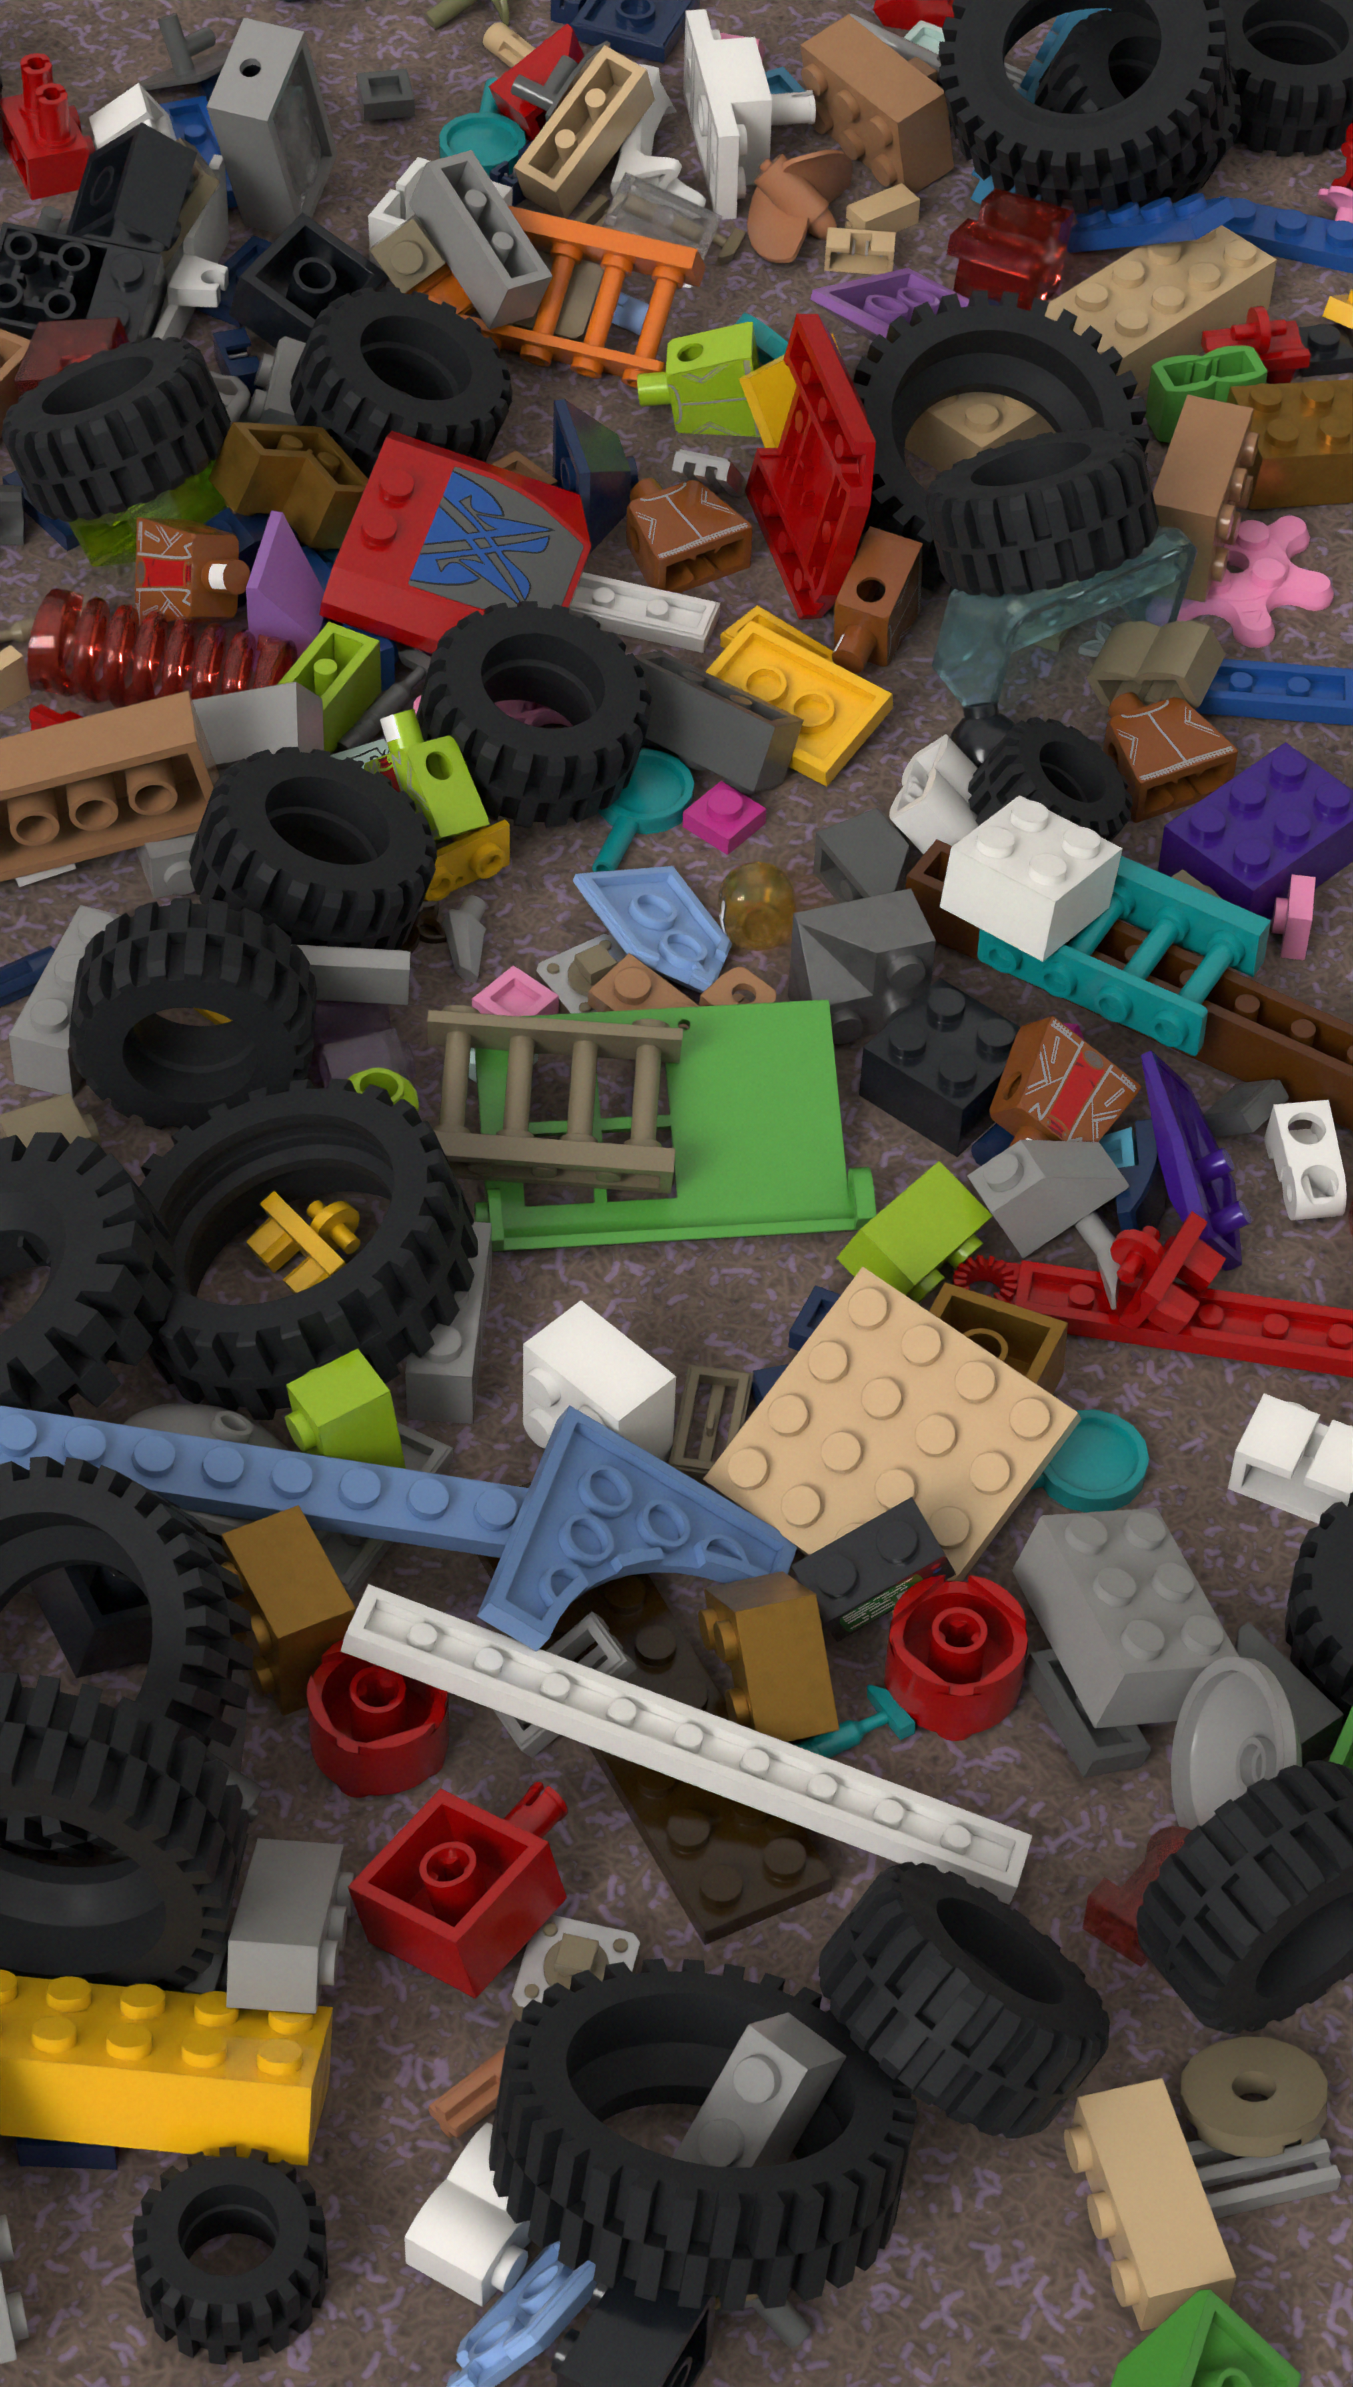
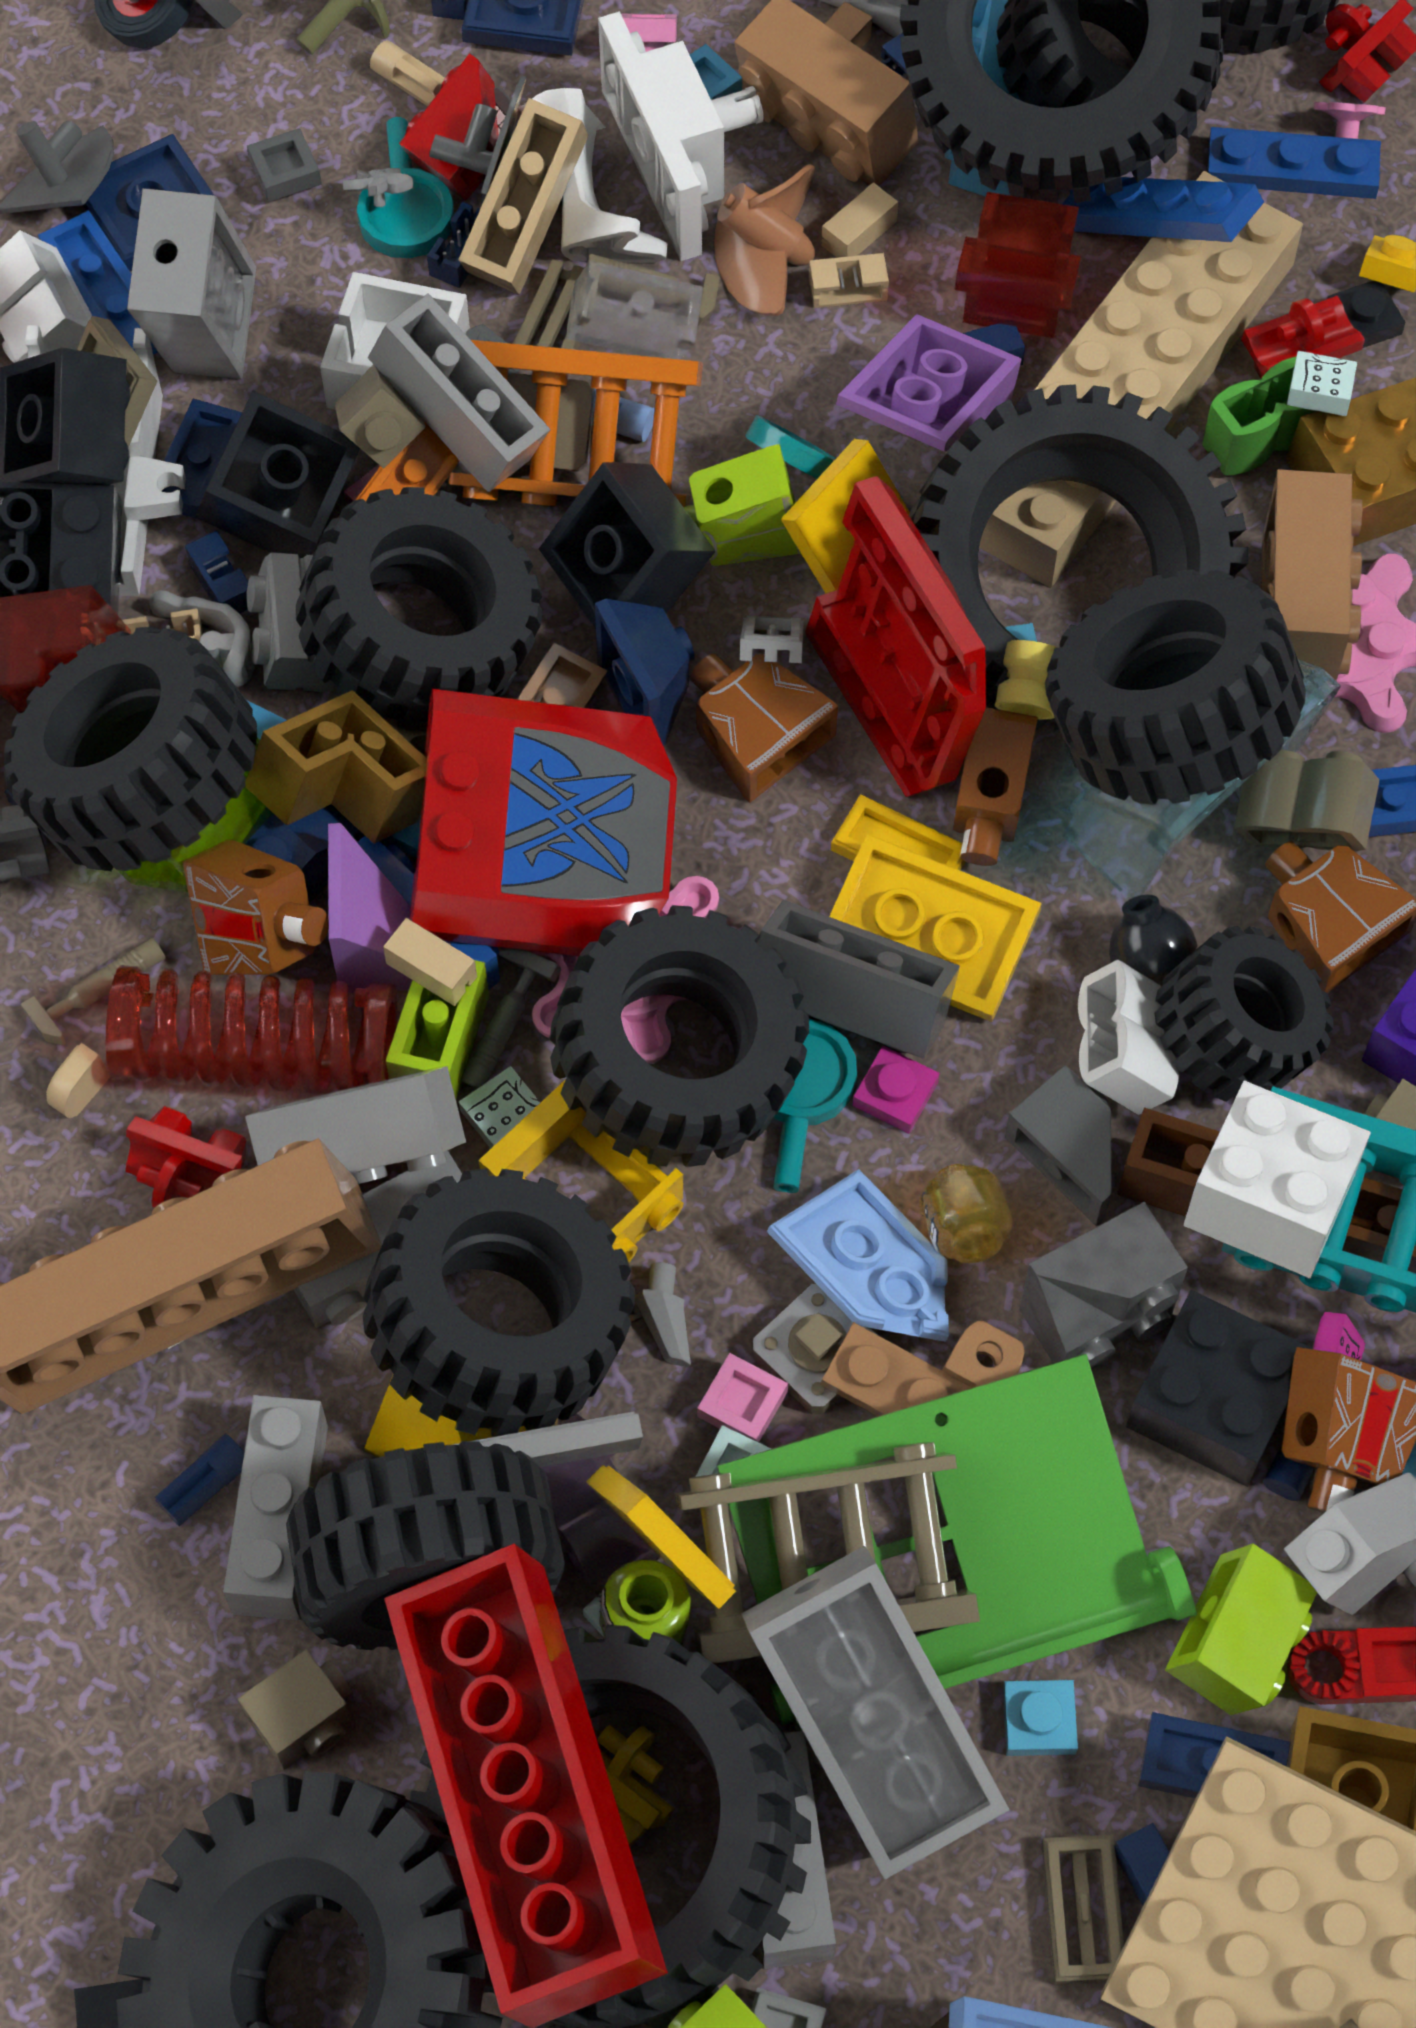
camera: 10 degrees left, 15 degrees up
lime torso [364,709,490,844] -> none
white brick [523,1301,676,1462] -> none
white tile [568,572,720,653] -> none
none -> light grey plant [343,168,413,207]
none -> tan piece [383,918,477,1006]
none -> red brick [384,1543,668,2028]
none -> black brick [538,462,716,629]
none -> yellow tile [586,1465,736,1609]
none -> clear brick [741,1545,1010,1880]
none -> light yellow wheel [995,640,1058,720]
none -> medium azure plate [1003,1680,1078,1756]
none -> light aqua tile [1287,351,1357,416]

